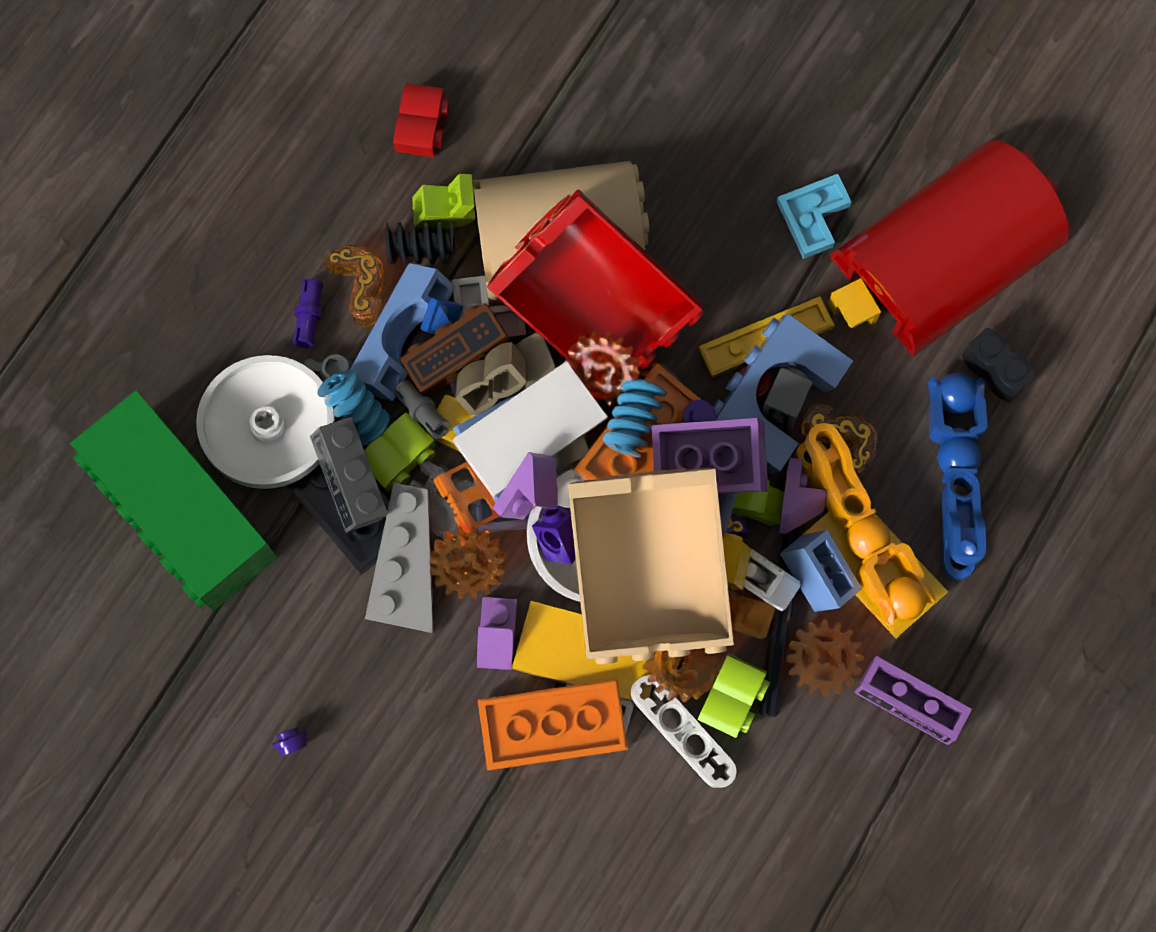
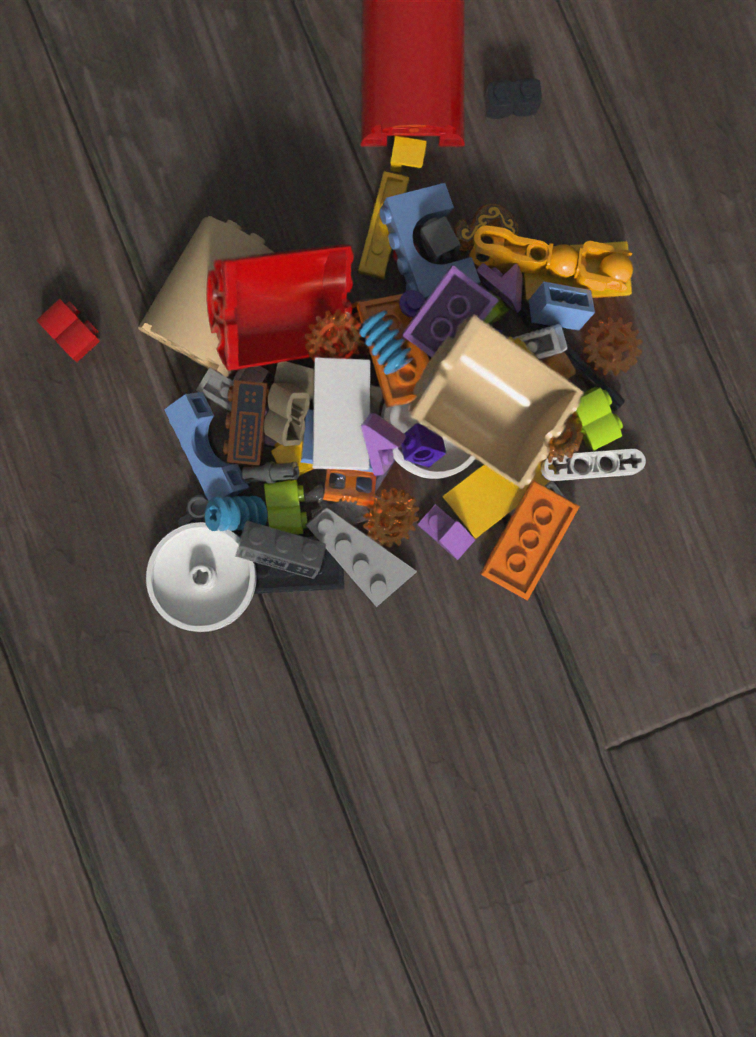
camera: 55 degrees left, 10 degrees up
green brick [70,390,278,612] -> none
dark purple plate [272,727,308,756] -> none
dark purple pin [292,278,323,348] -> none
clear orange animal [324,245,386,328] -> none
black piece [385,222,455,264] -> none
lime brick [412,174,476,229] -> none
blue tile [420,297,463,334] -> none
medium azure plate [777,174,851,259] -> none
medium lavender brick [854,656,972,745] -> none
blue piece [927,372,988,581] -> none

